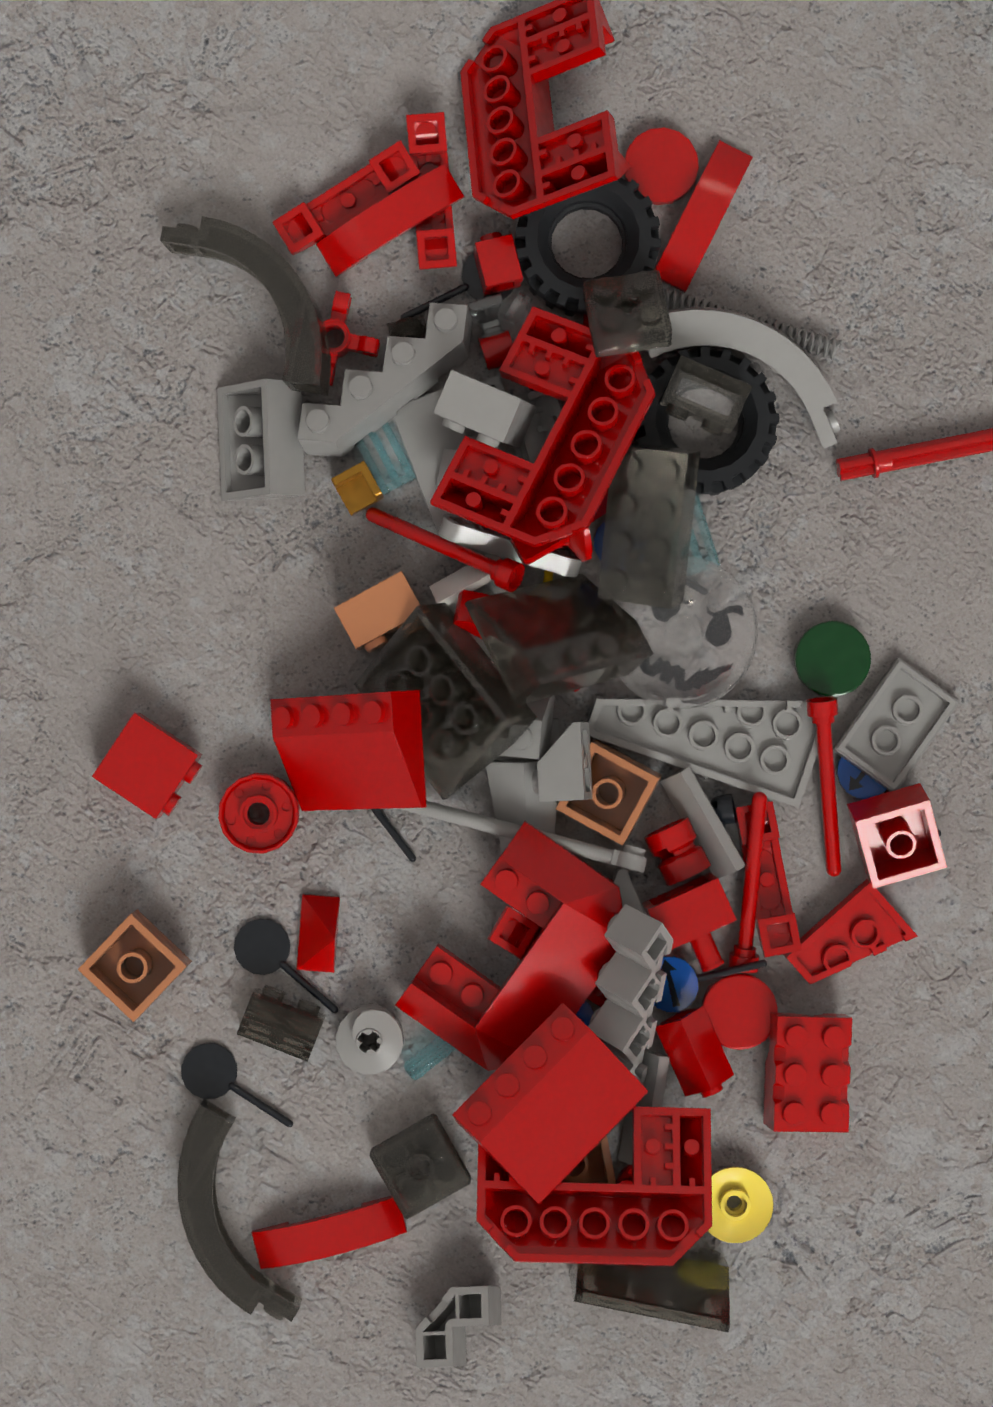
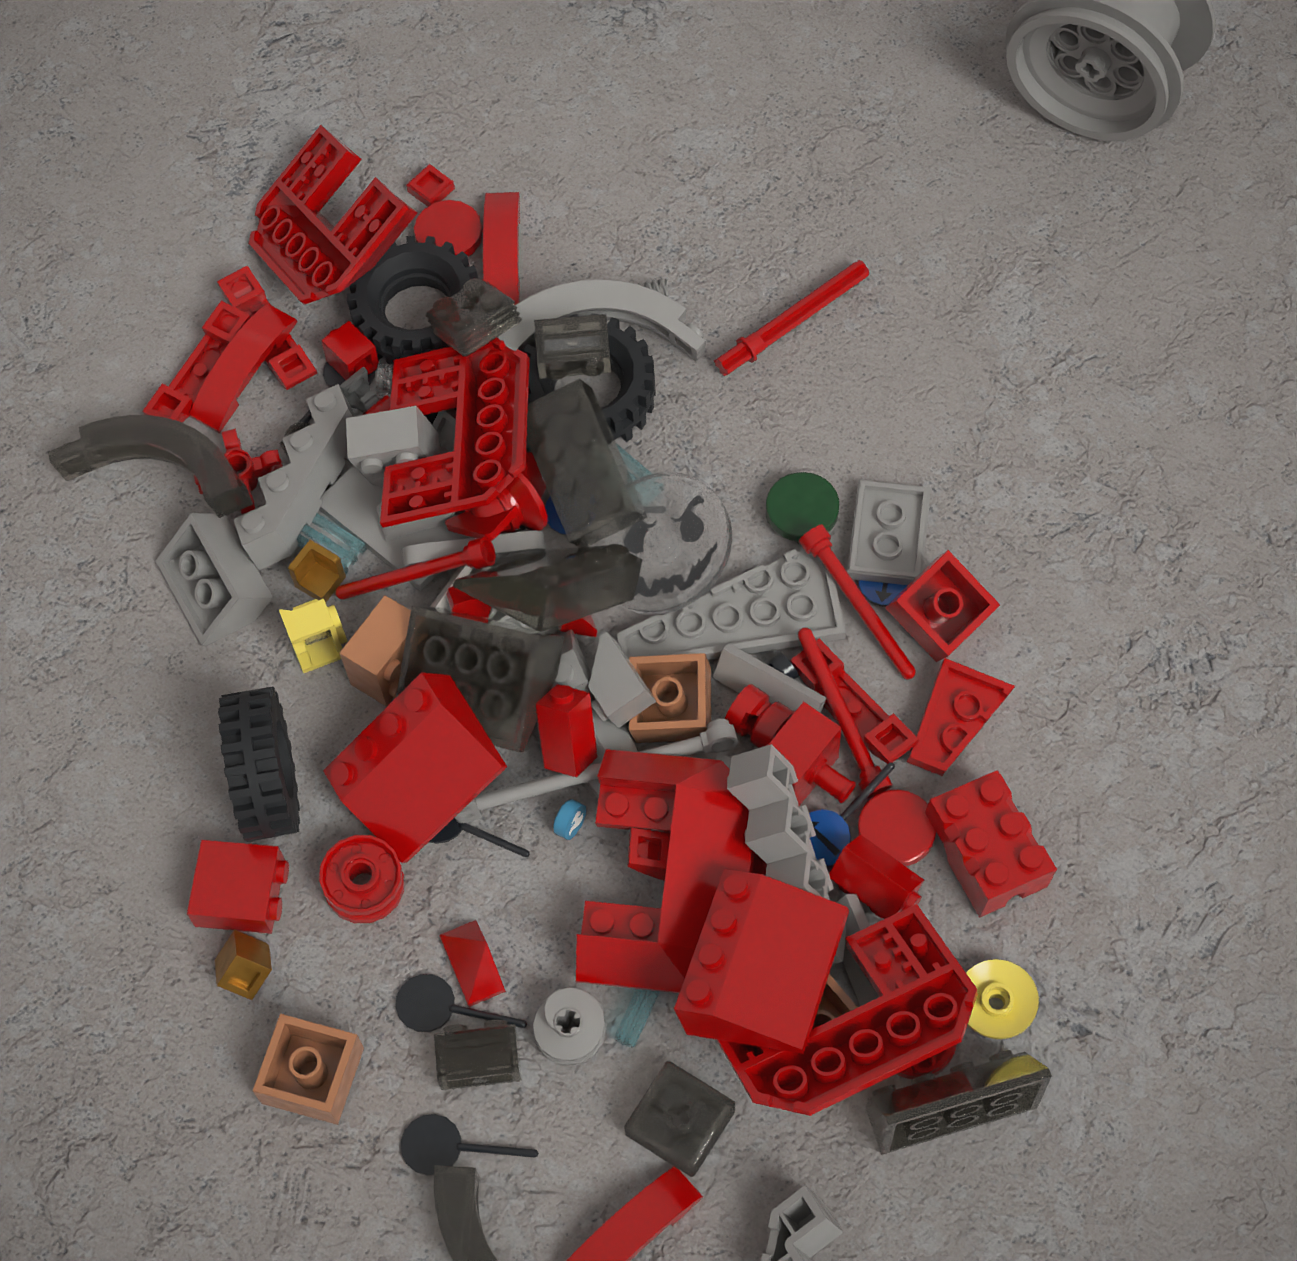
camera: 20 degrees left, 25 degrees down
none -> pearl gold panel [215,929,272,1000]
none -> black tyre [218,686,300,842]
none -> light yellow window [279,598,348,673]
none -> red tile [406,164,455,207]
none -> red brick [536,684,598,778]
none -> dark azure tile [553,799,587,840]

